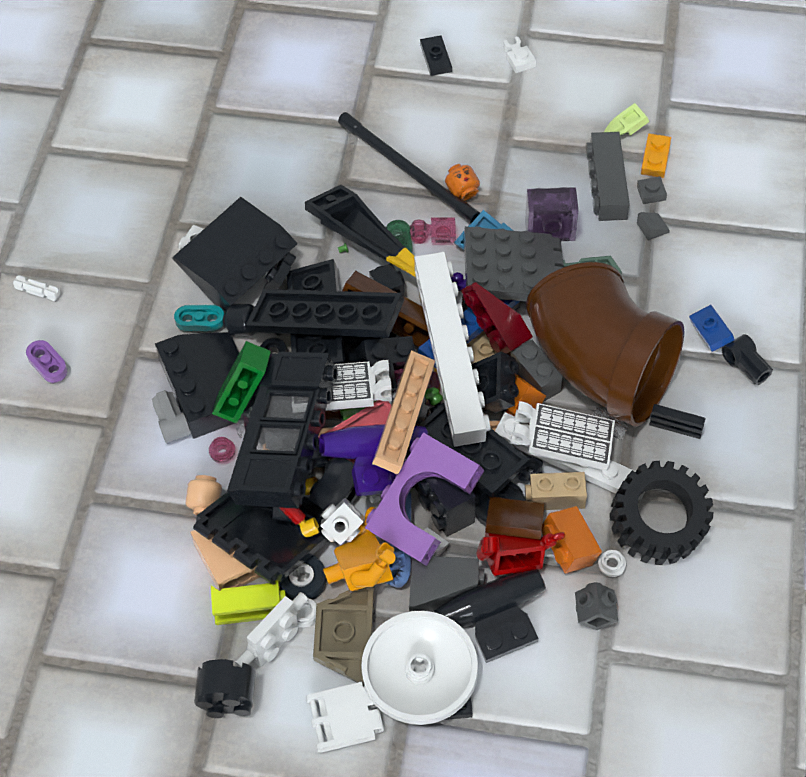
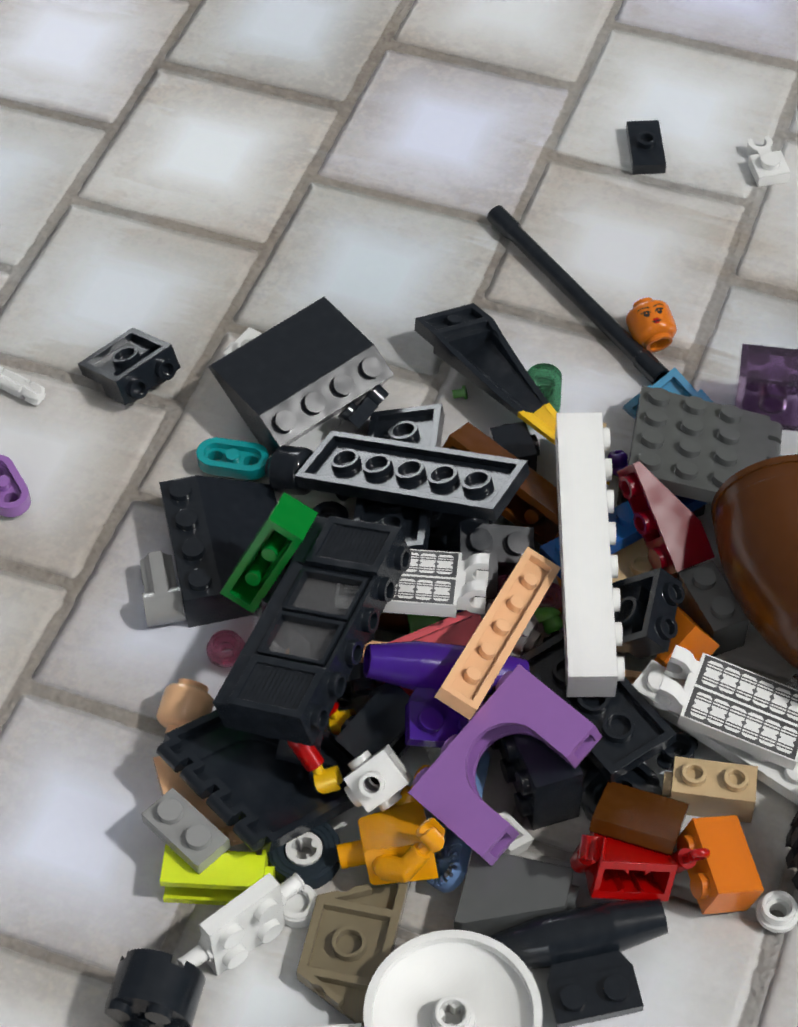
camera: 10 degrees right, 5 degrees down
clear pink plate [409,217,456,244] -> none
dark grey brick [575,582,618,630] -> none
none -> black plate [78,328,181,405]
none -> light grey plate [141,788,231,874]

